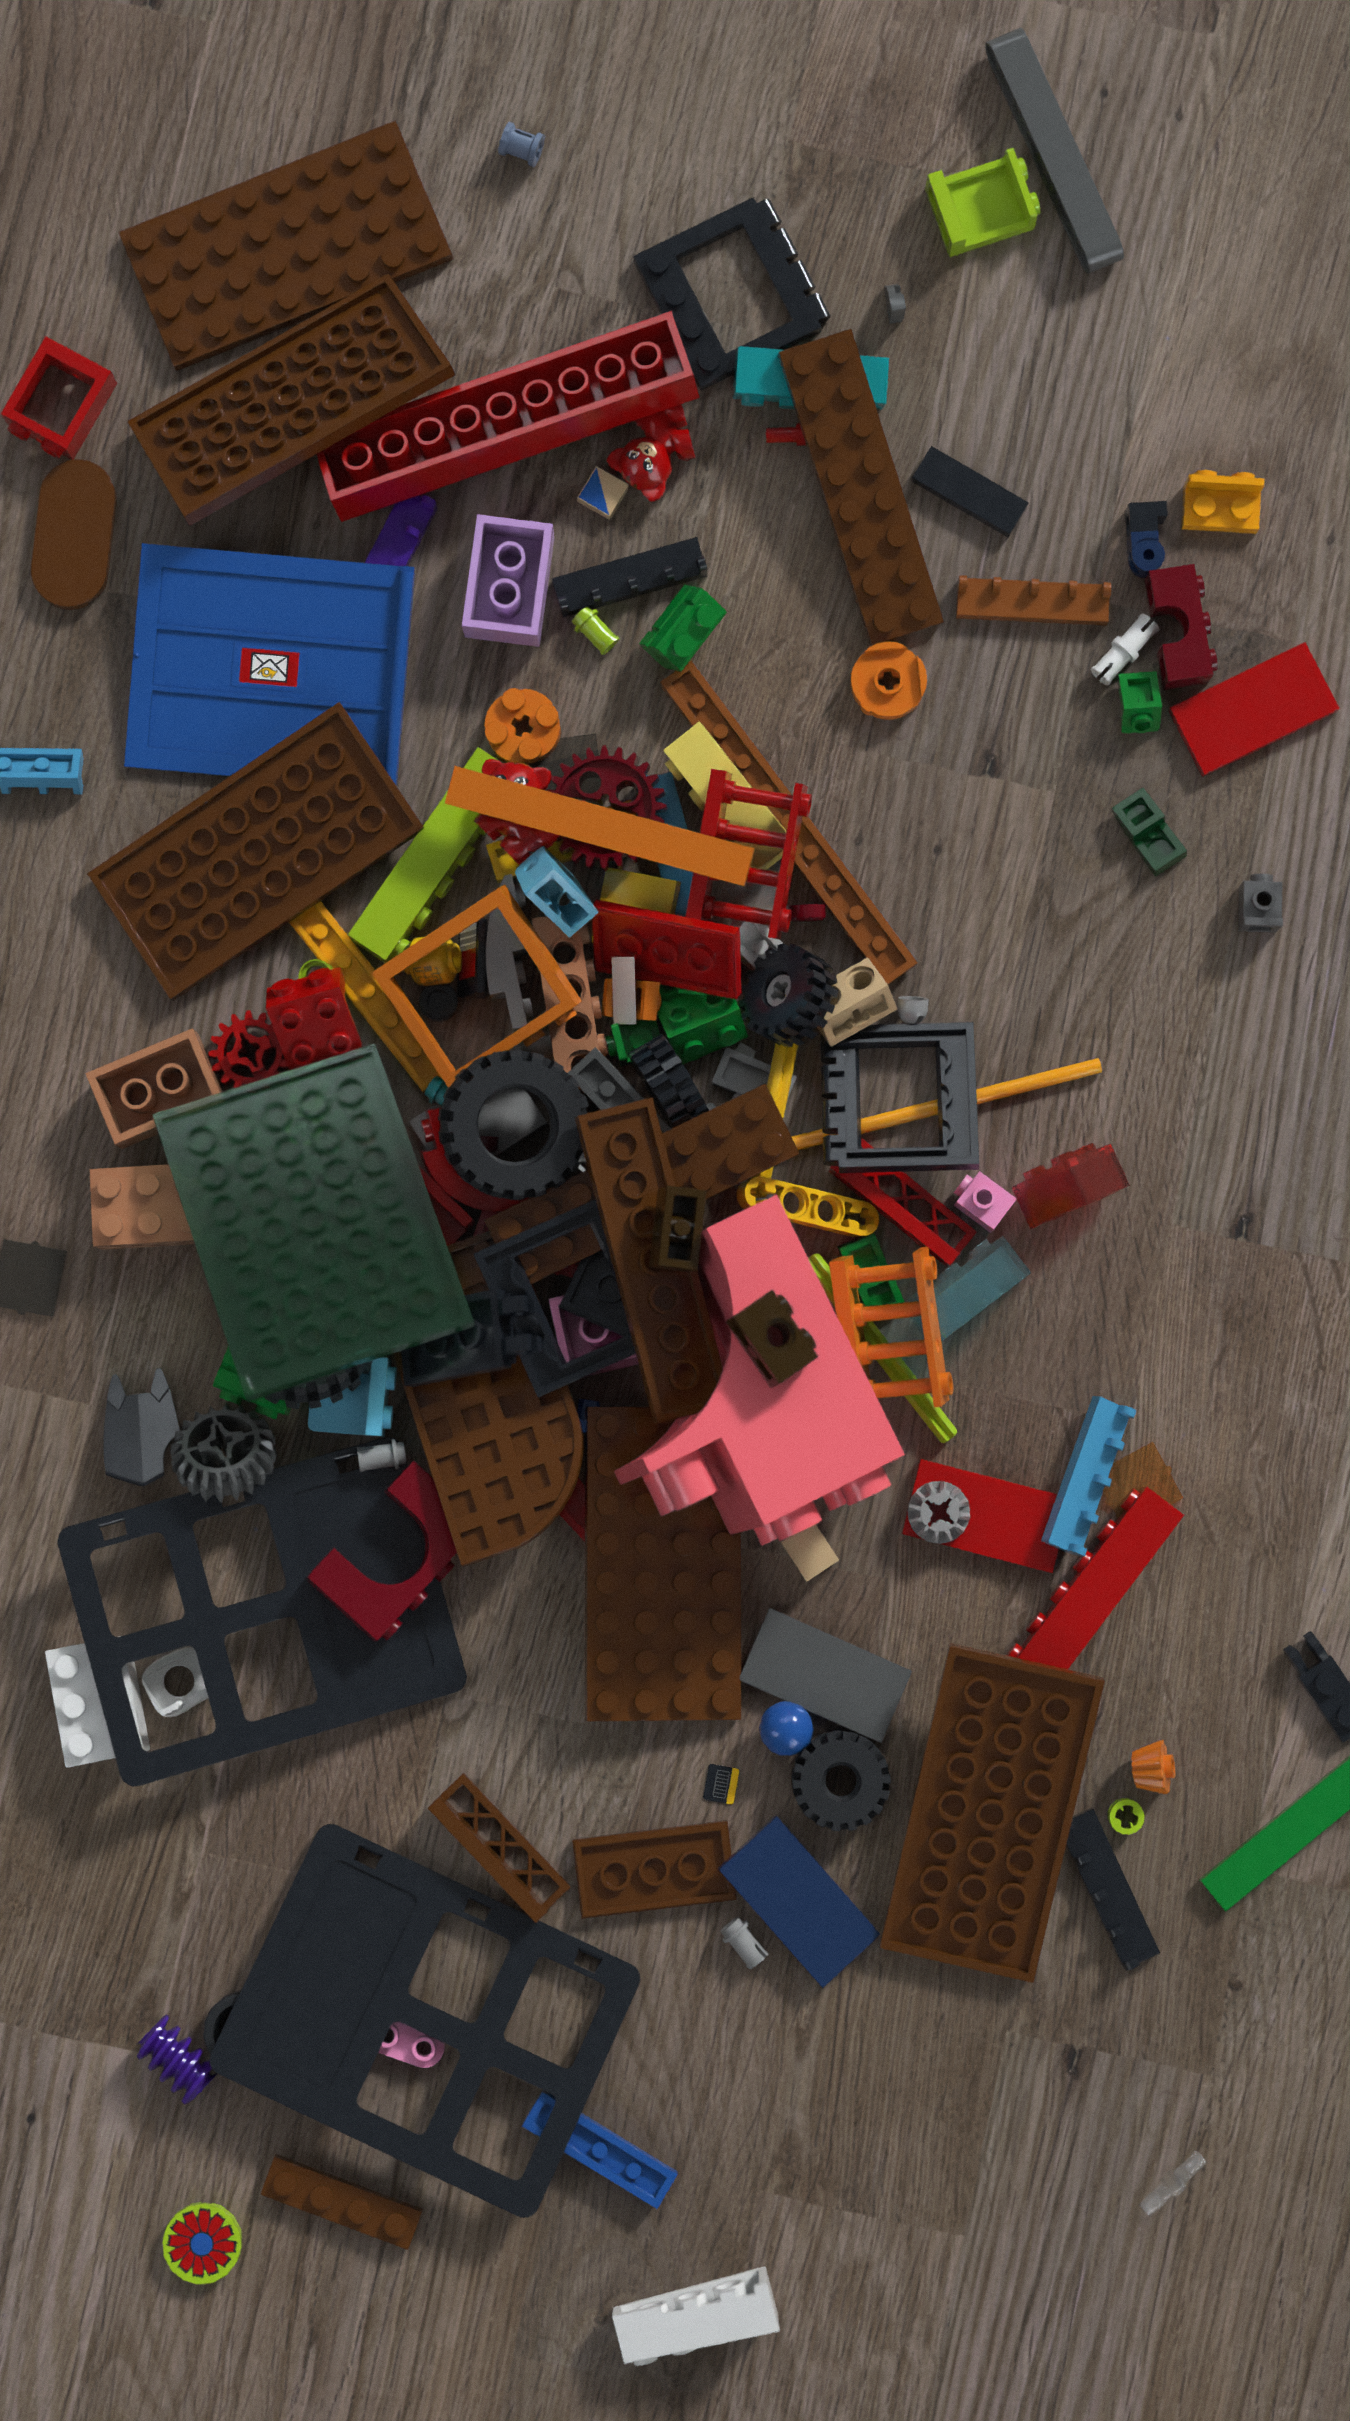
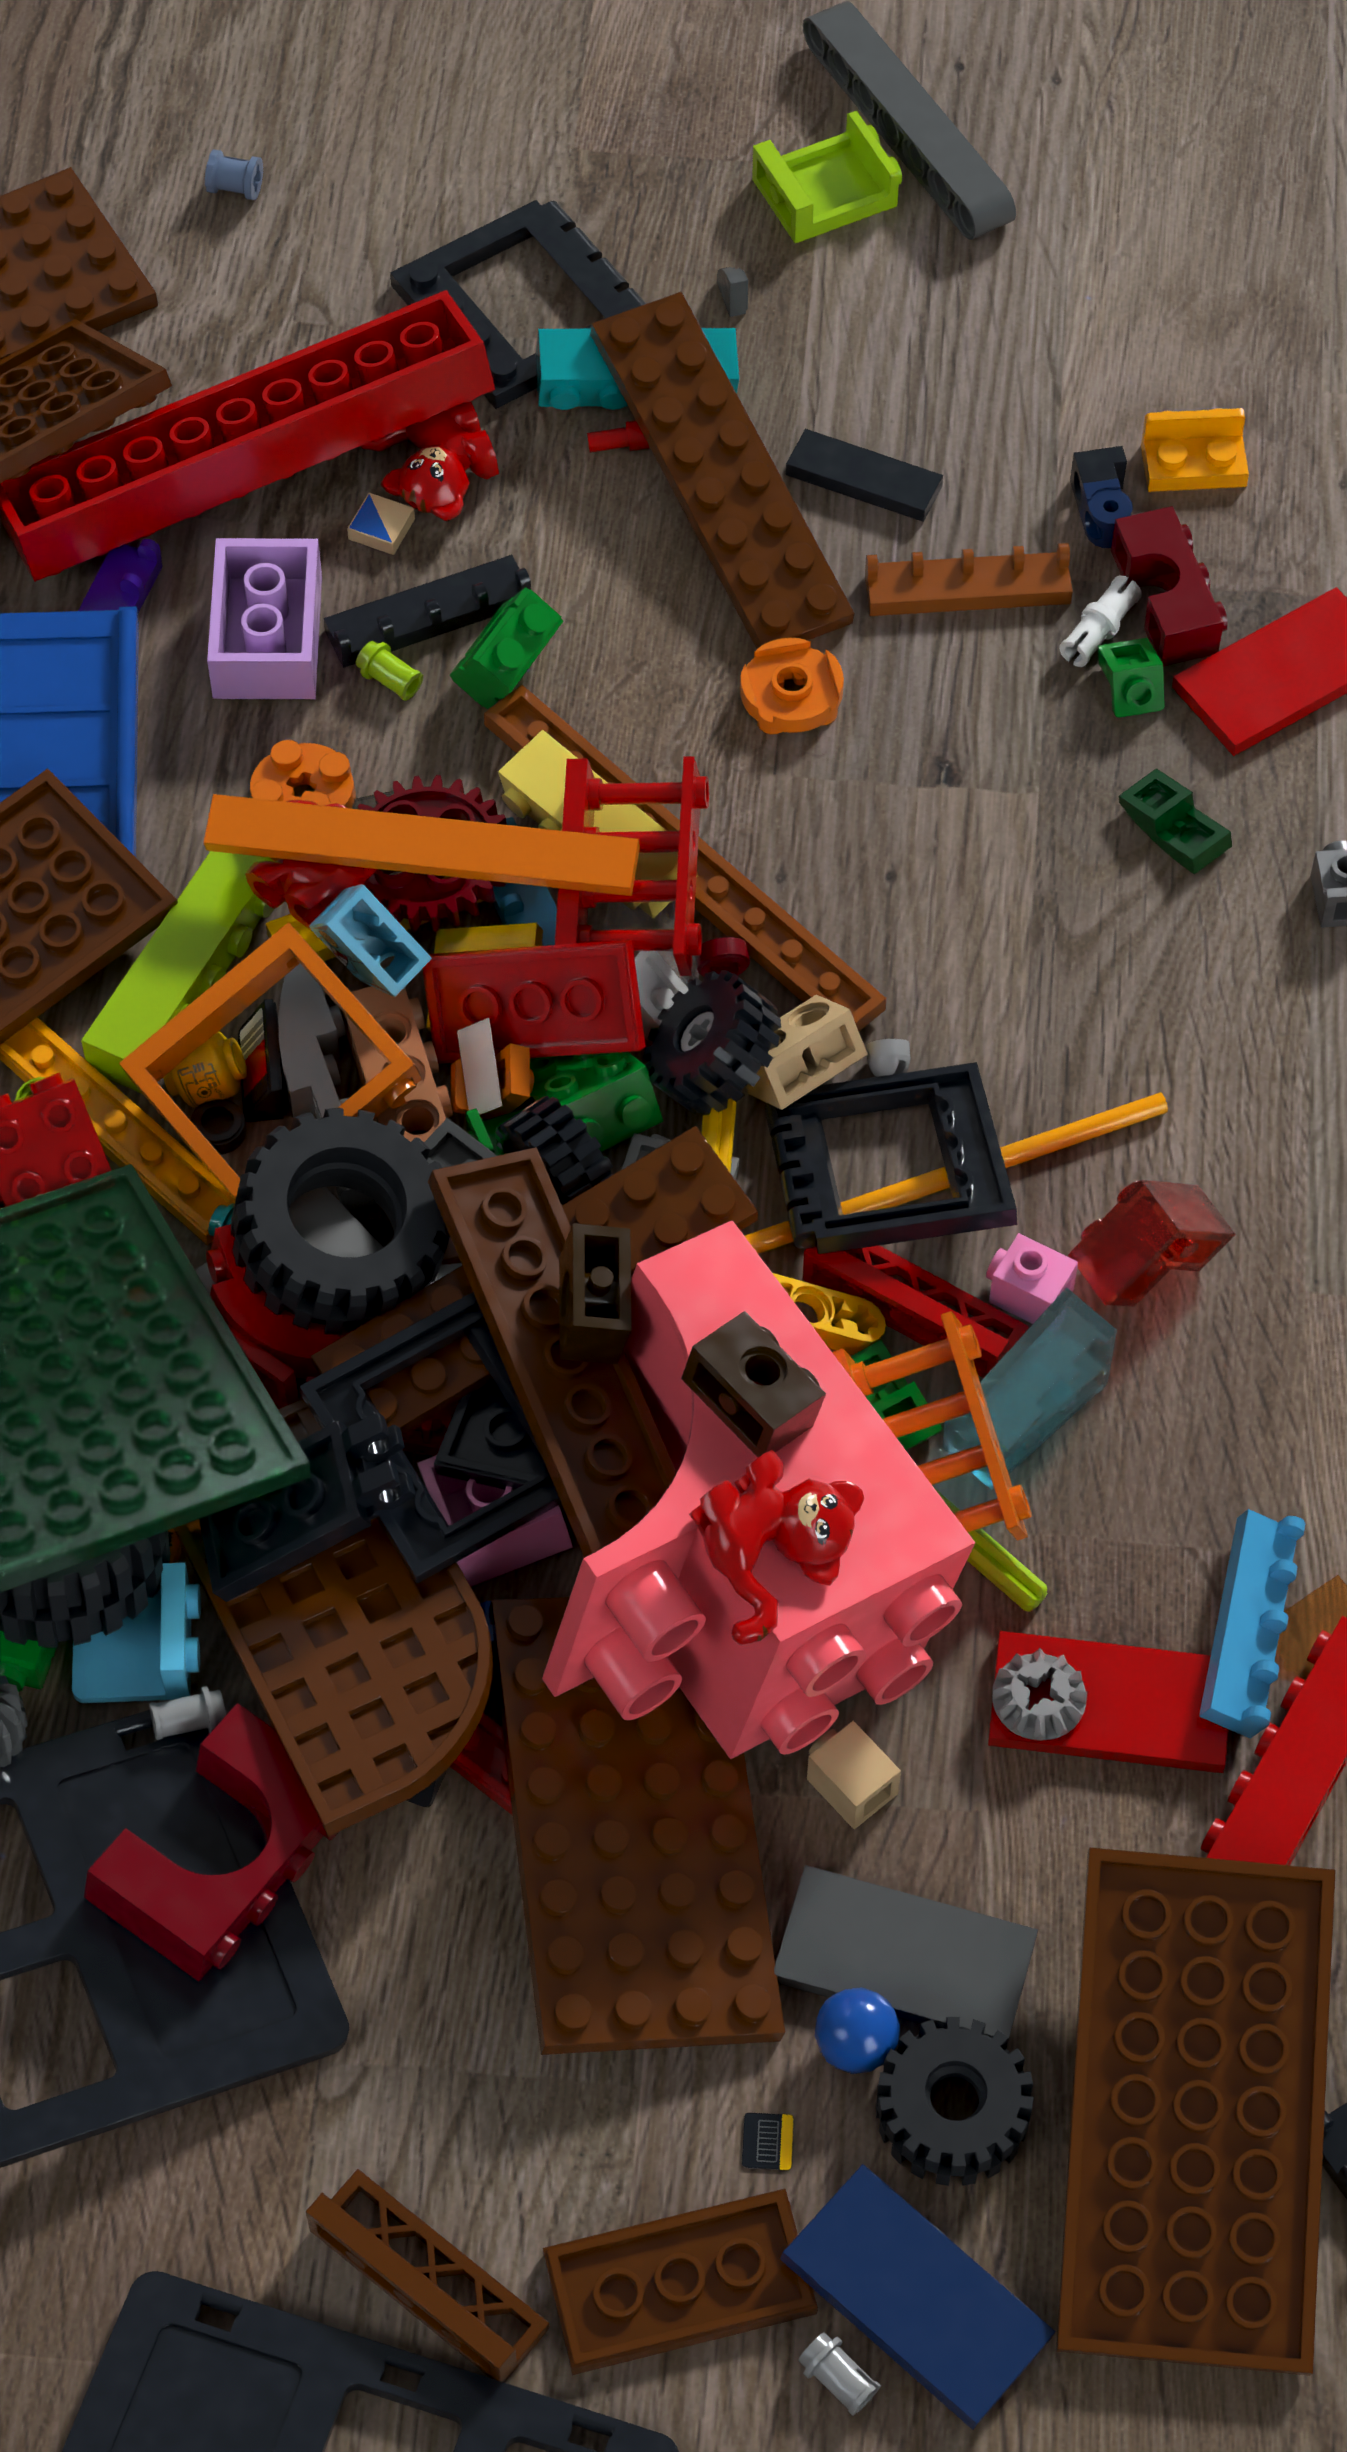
camera: 10 degrees left, 25 degrees down
none -> red animal [689,1450,864,1645]

